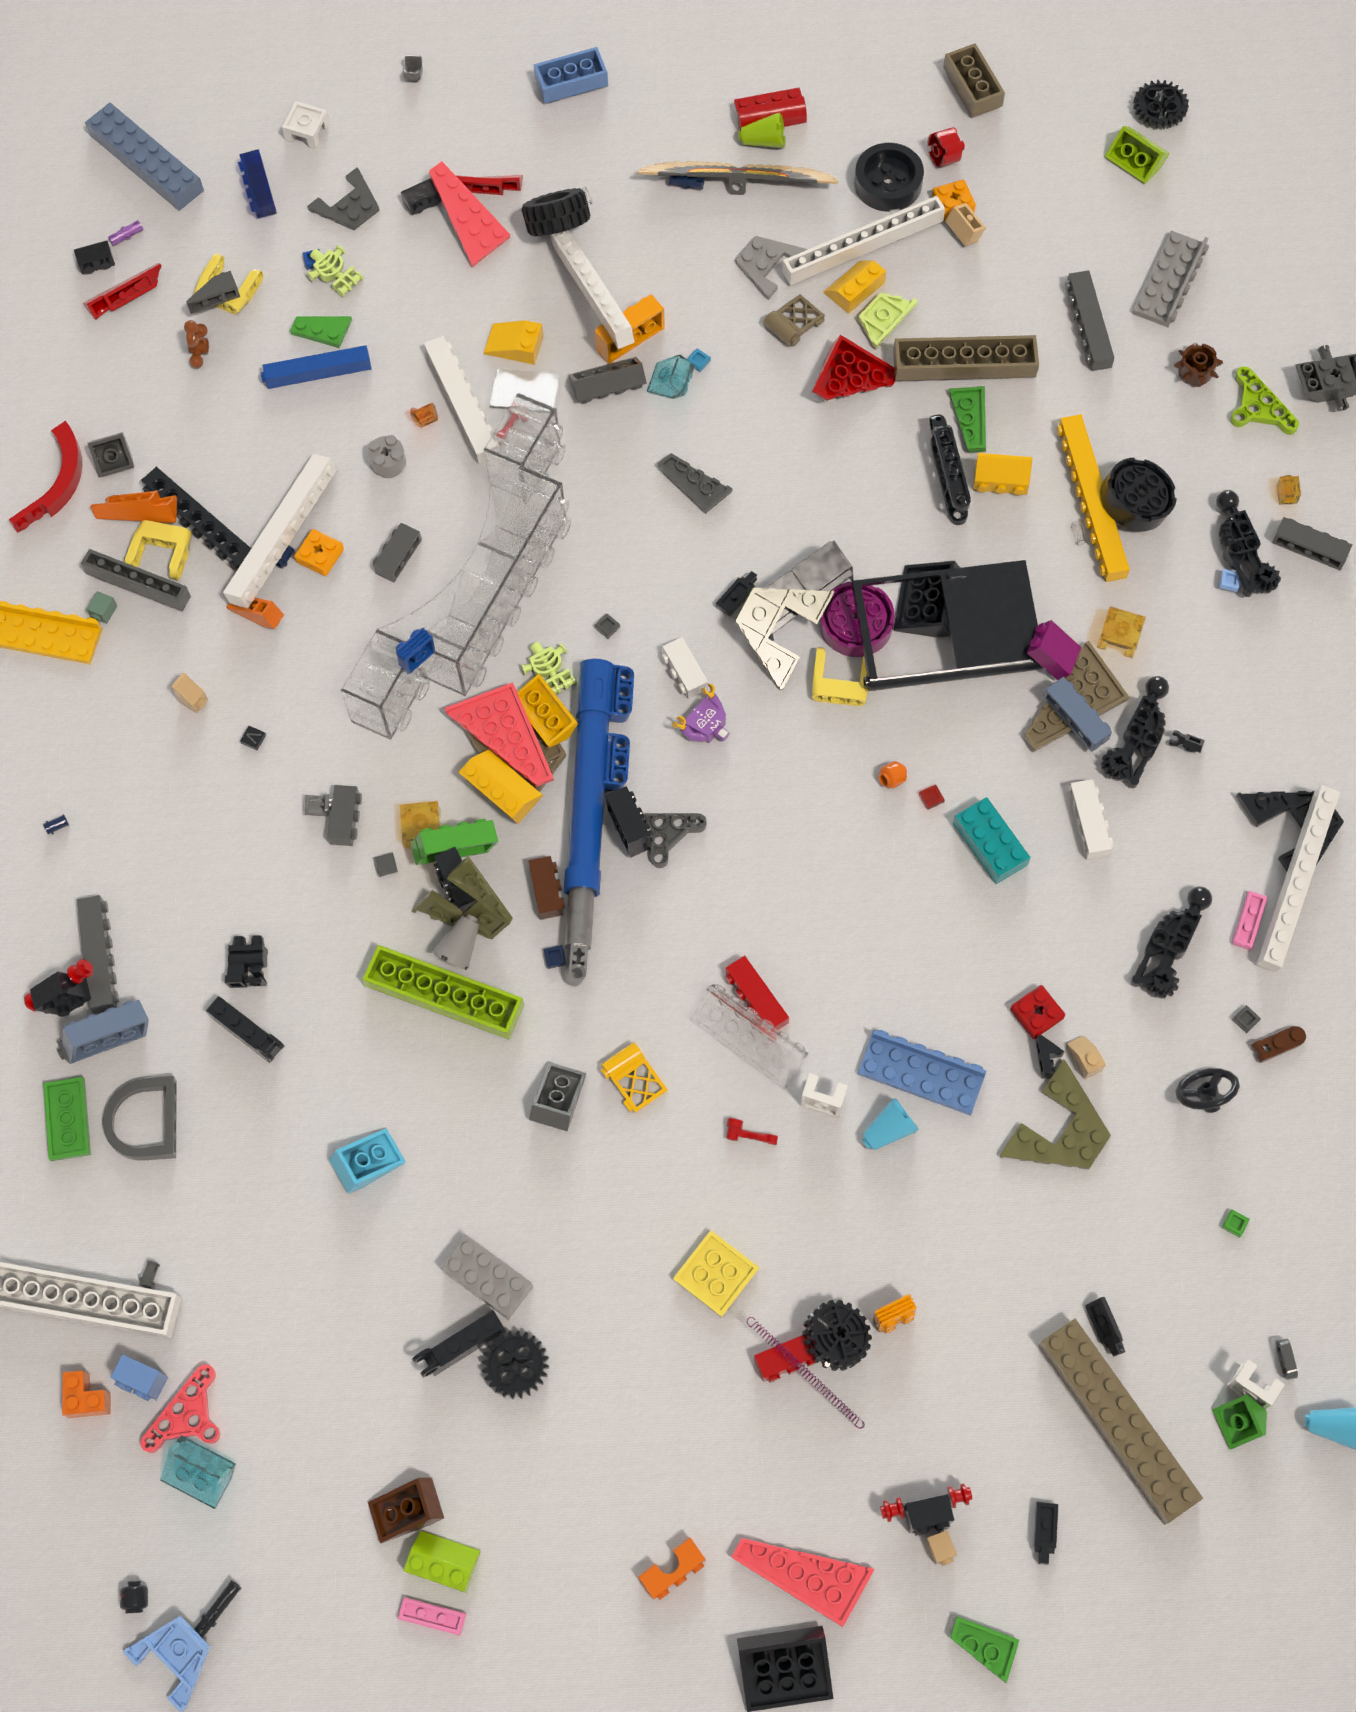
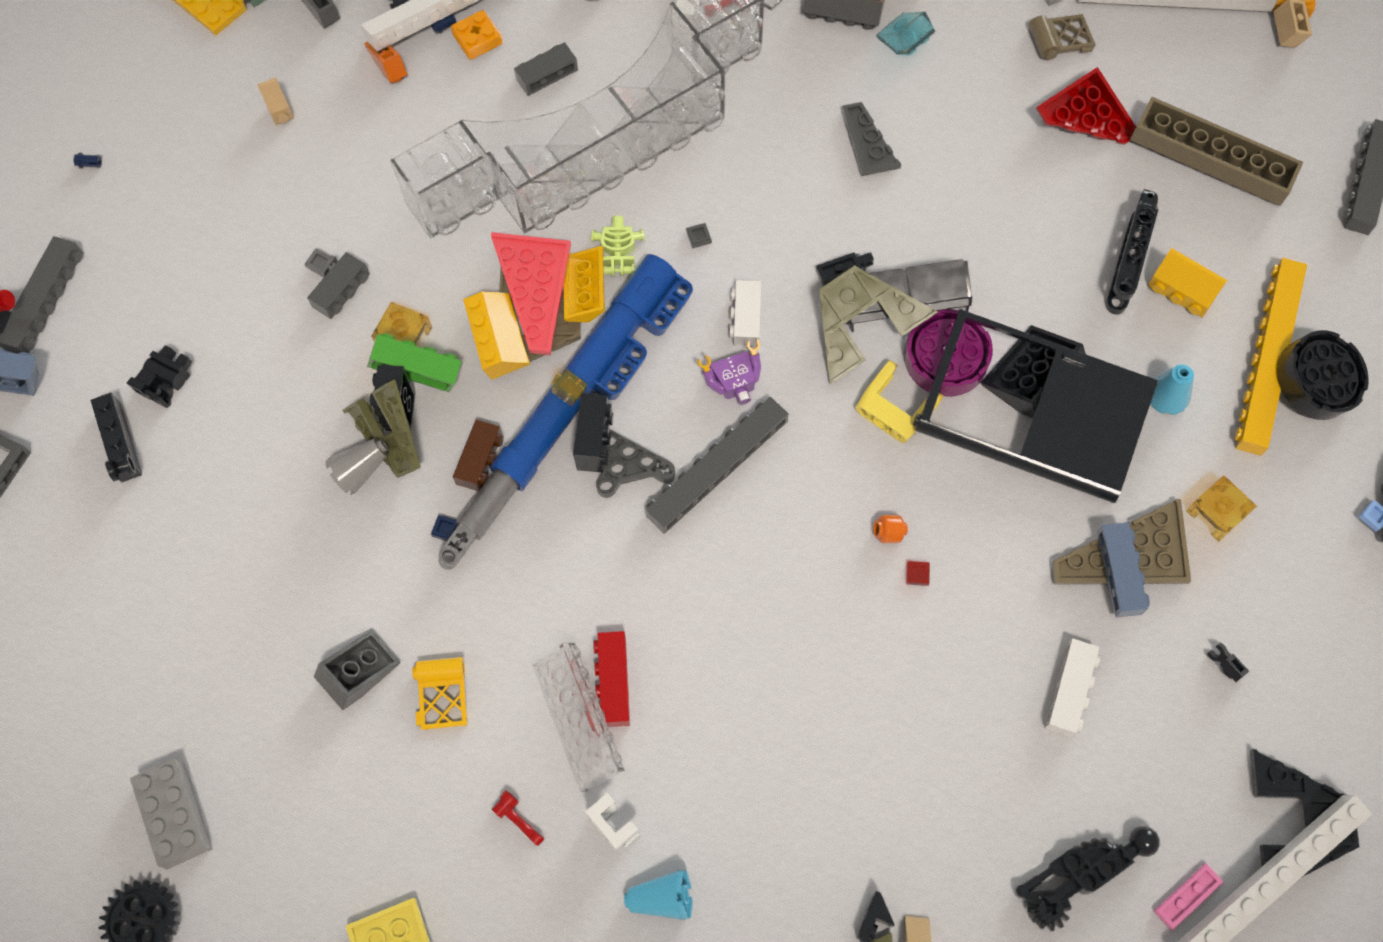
camera: 30 degrees right, 0 degrees up
black tile [240,726,266,751] -> none
medium azure slope [329,1128,406,1194] -> none
lime brick [362,945,524,1040] -> none
dark grey tile [374,852,398,877] -> none
blue brick [396,628,435,674] -> none
black hinge [412,1310,506,1378] -> none
dark azure tile [686,348,711,372] -> none
yellow slope [824,260,886,314] -> none
medium blue bracket [858,1030,987,1116] -> none
yellowish green wing [859,293,918,349] -> none
bright green wing [949,386,986,453] -> none
teal brick [953,797,1031,884] -> none
red brick [1010,985,1066,1039] -> none
magenta brick [1027,620,1082,680] -> none
clear pin [1070,521,1087,545] -> none
black arm [1101,676,1169,788] -> none
none -> clear yellow brick [551,369,587,407]
none -> dark grey brick [645,397,789,534]
none -> medium azure cone [1150,364,1194,415]

